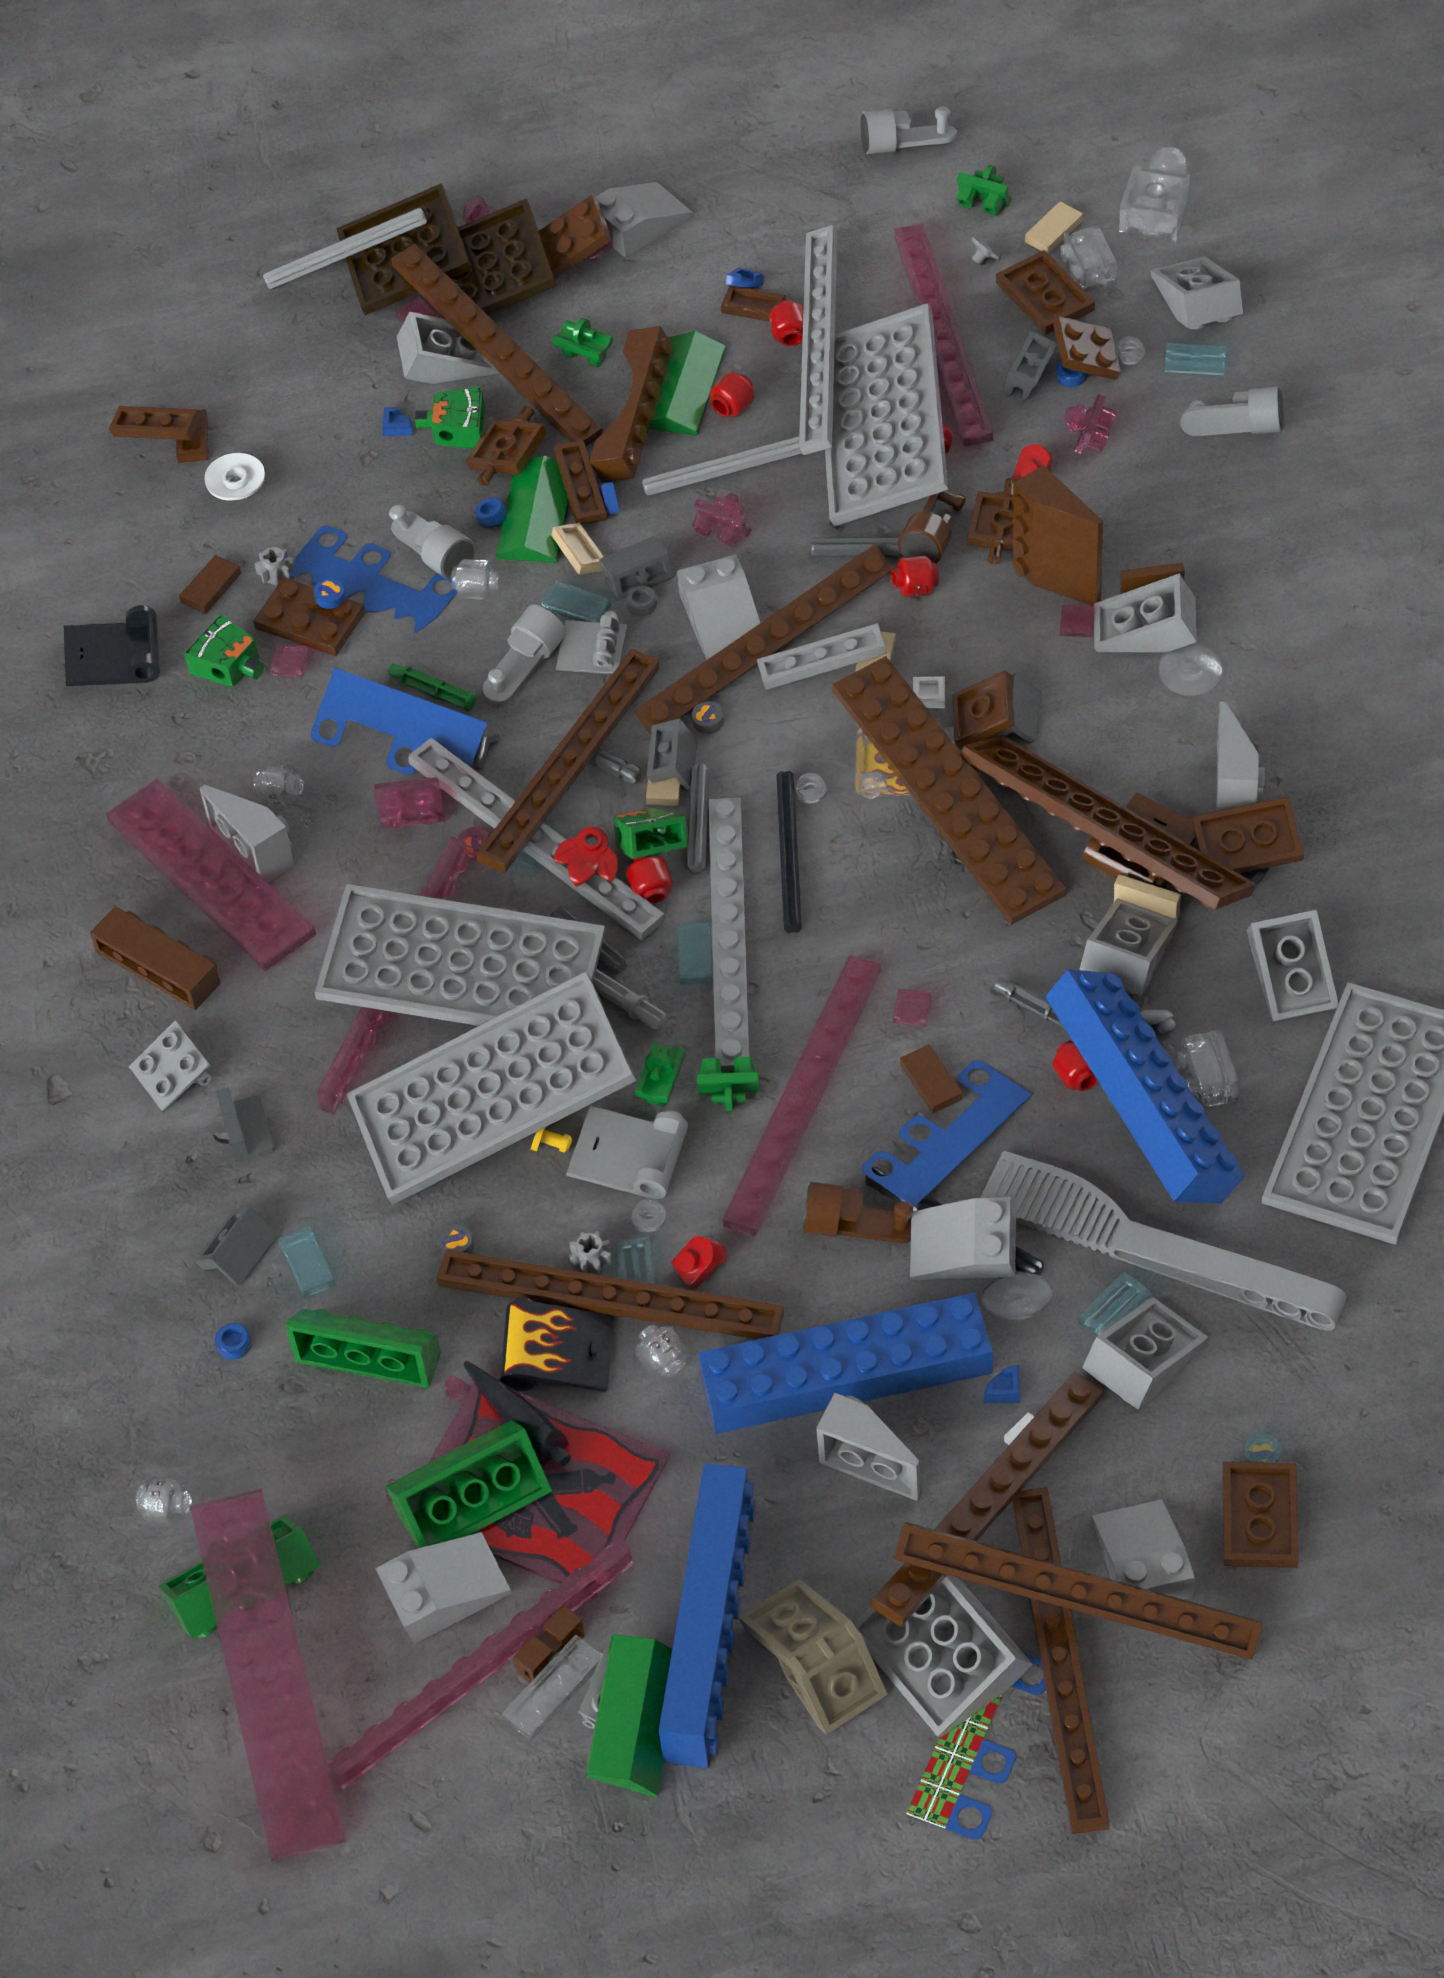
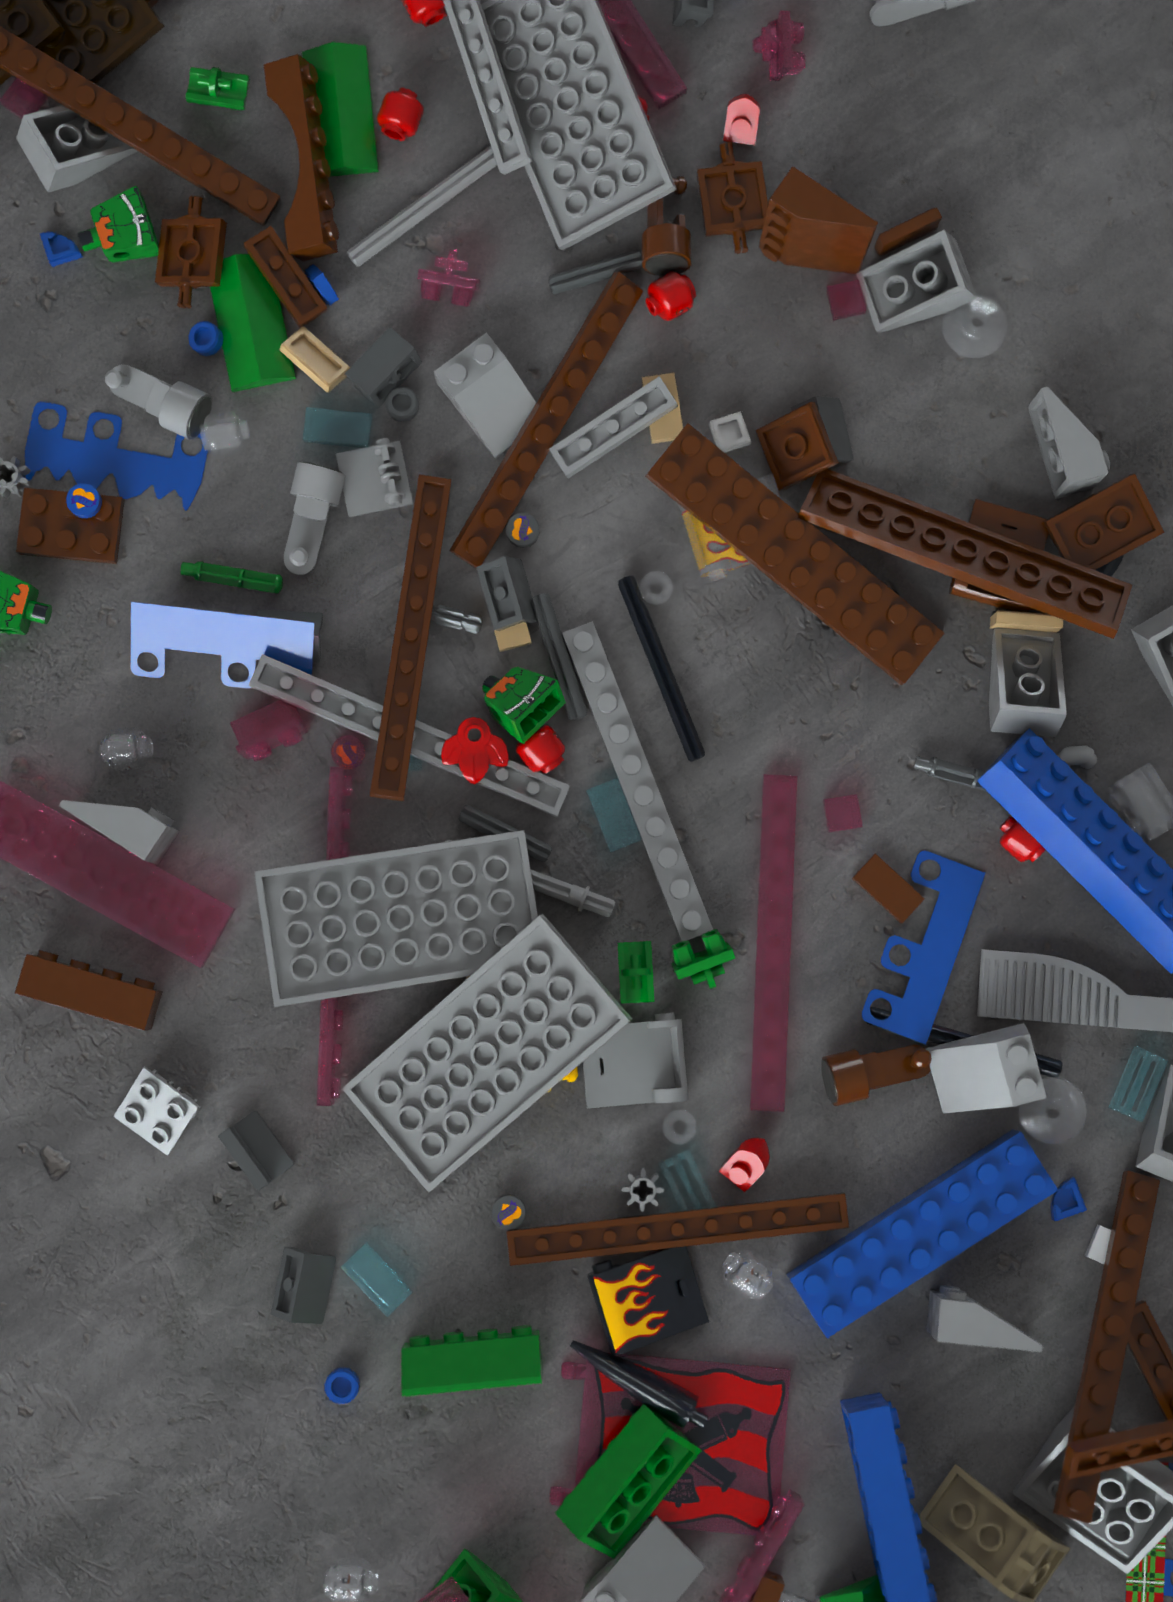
camera: 25 degrees left, 30 degrees up
clear pink tile [270,644,309,677] -> none

